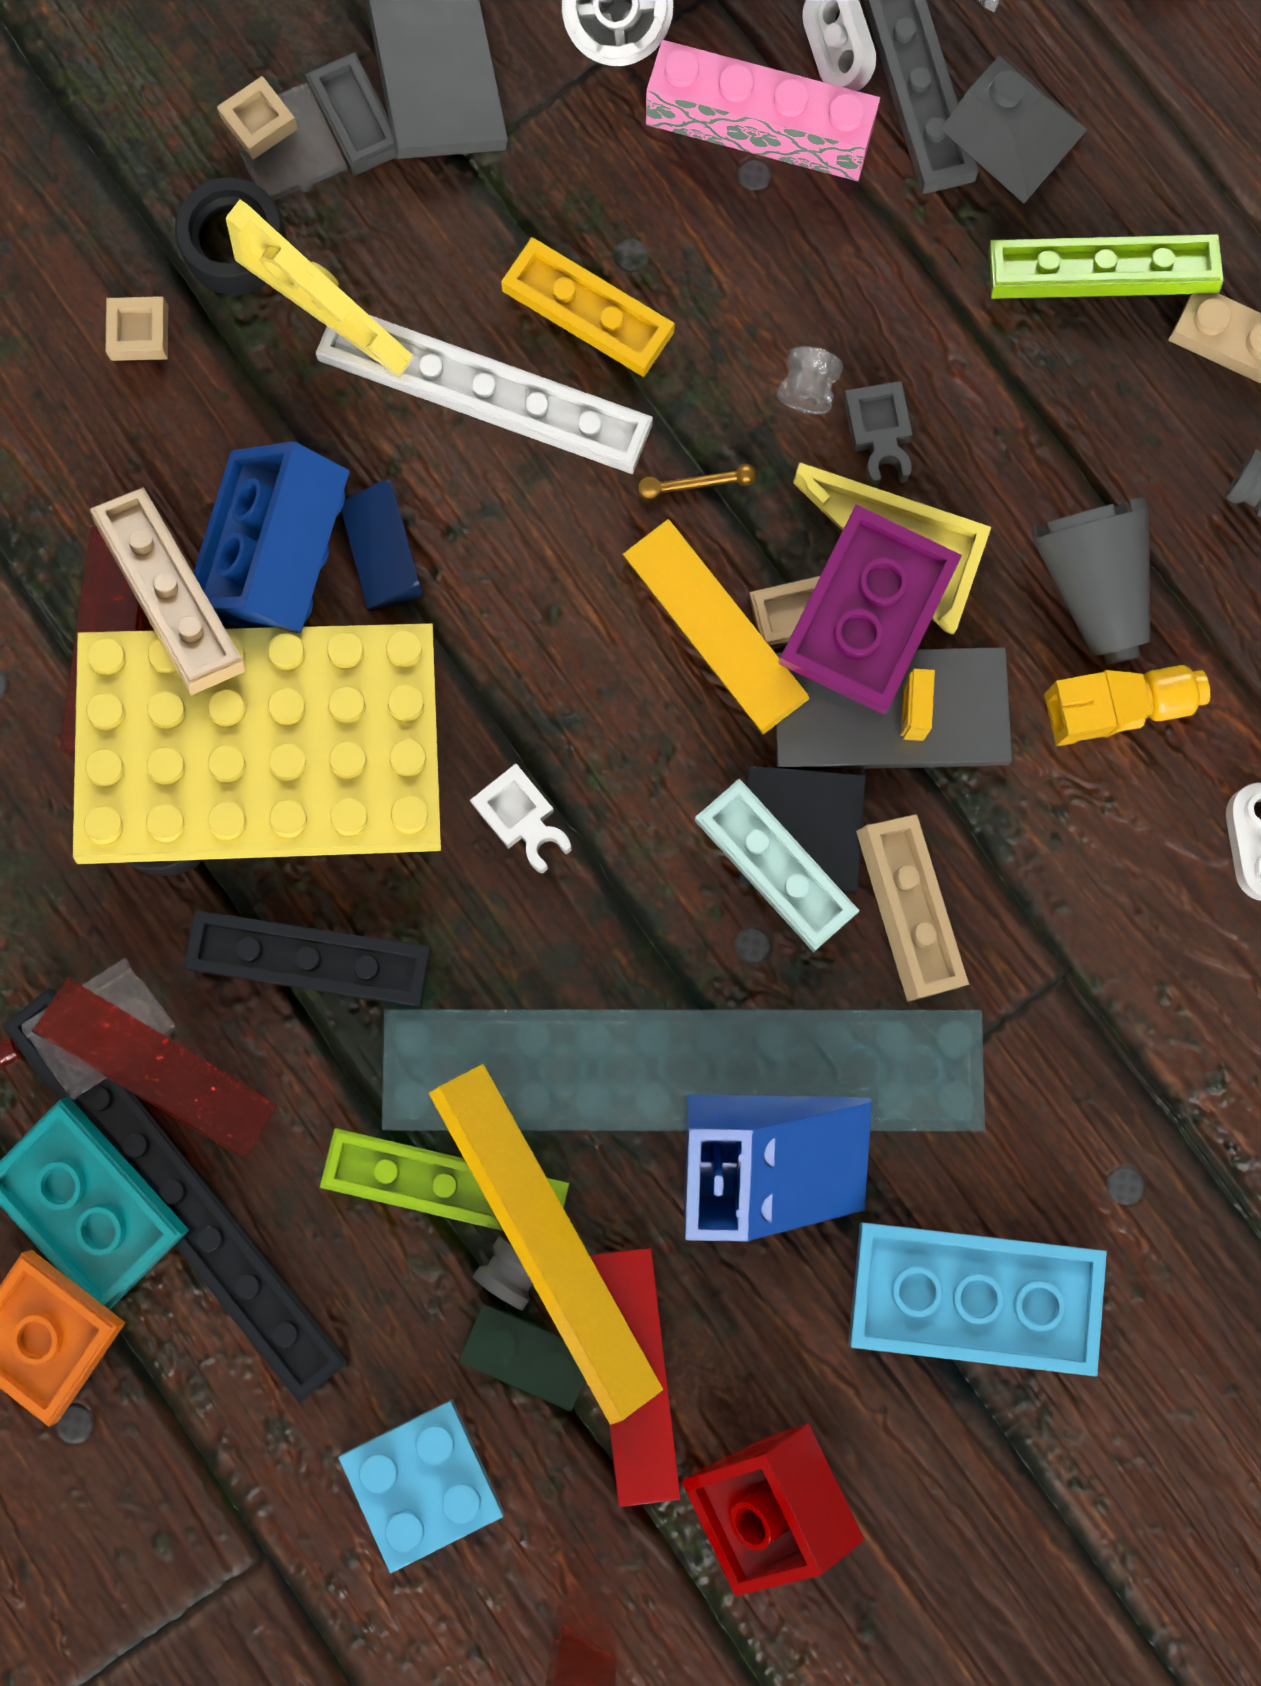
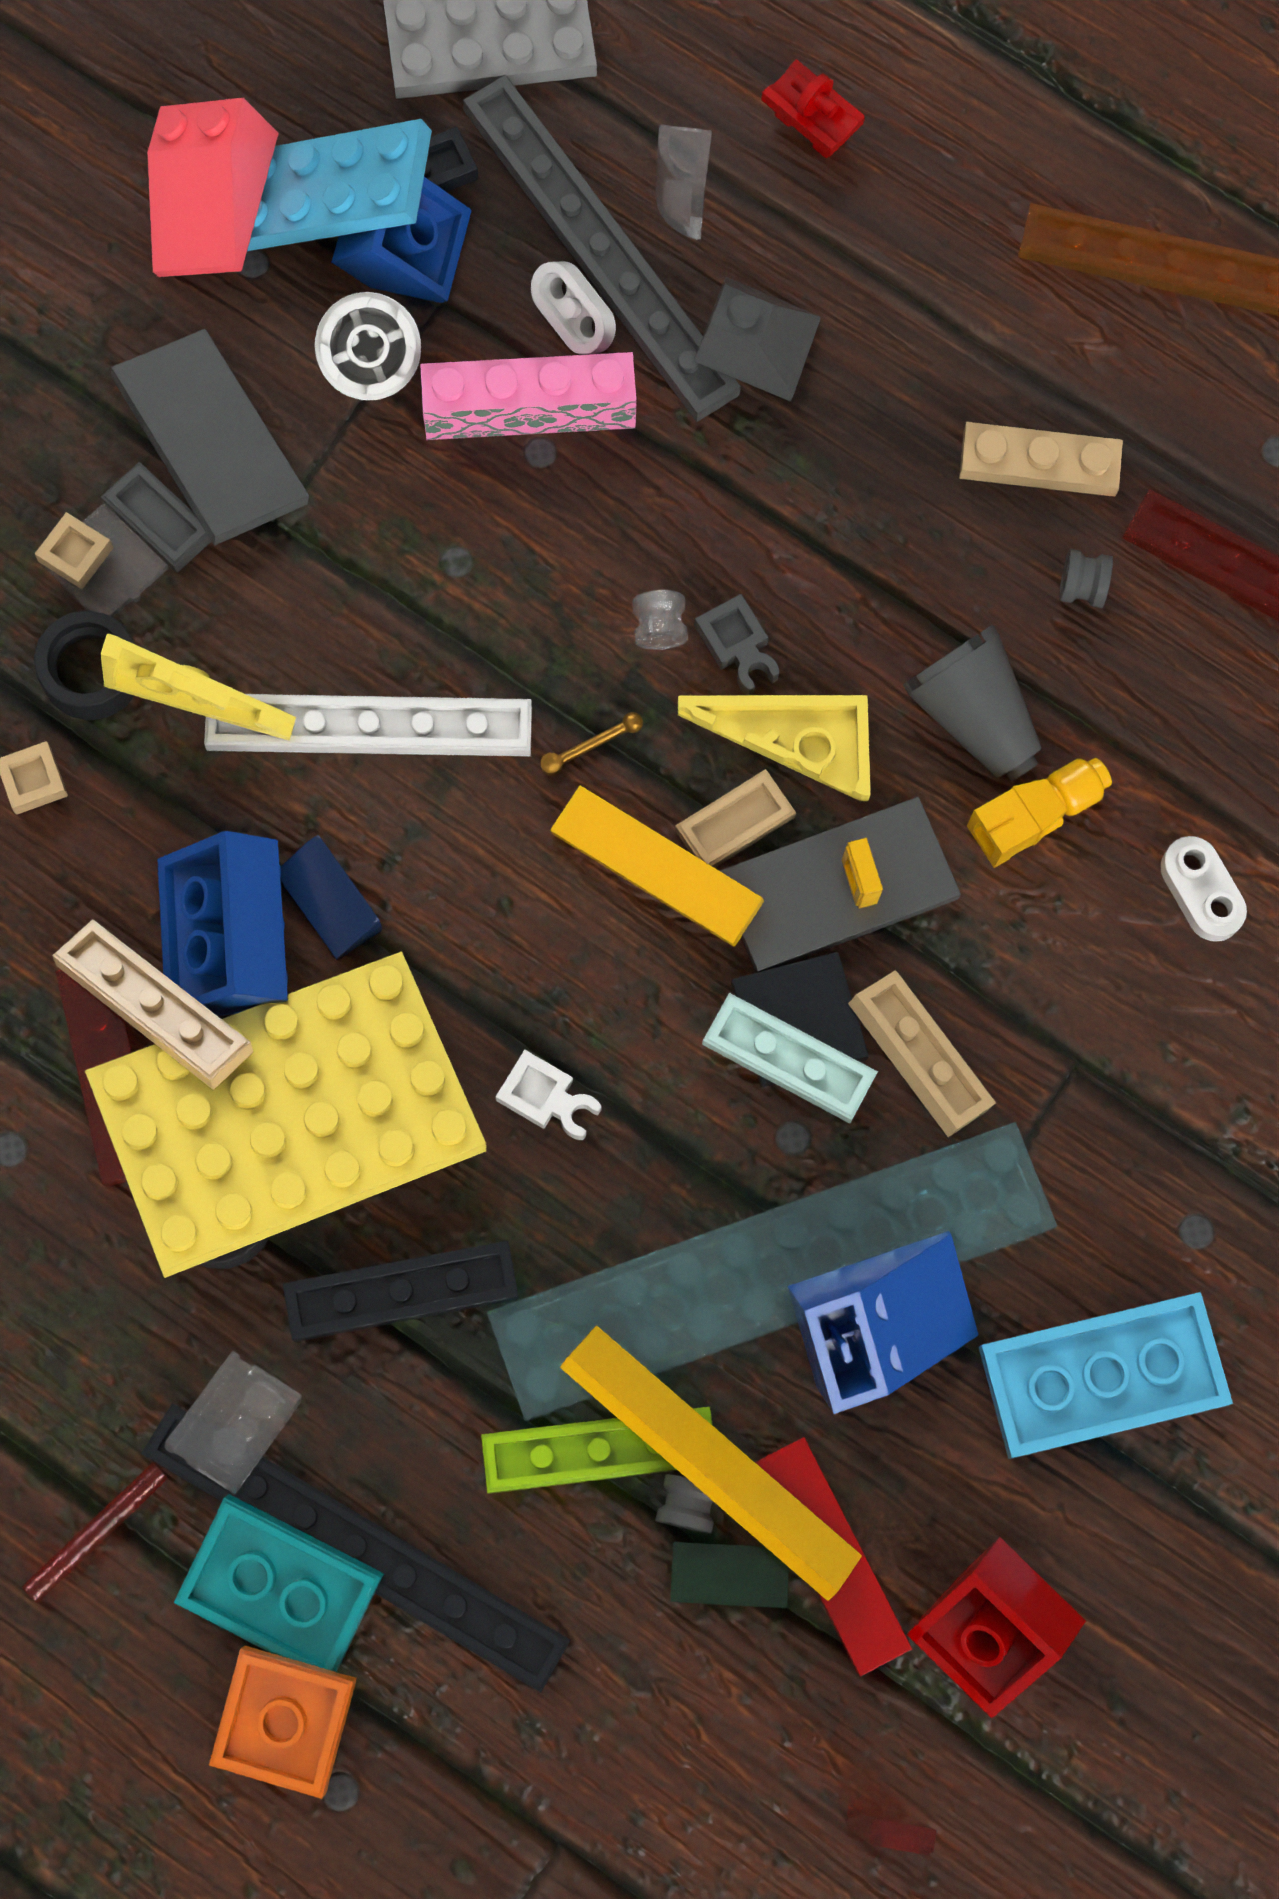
camera: 25 degrees left, 5 degrees down
clear red tile [31,977,277,1158] -> none
medium azure plate [338,1399,505,1574] -> none
yellow plate [501,237,675,377] -> none
magenta plate [778,504,962,715] -> none
lime tile [988,234,1223,299] -> none

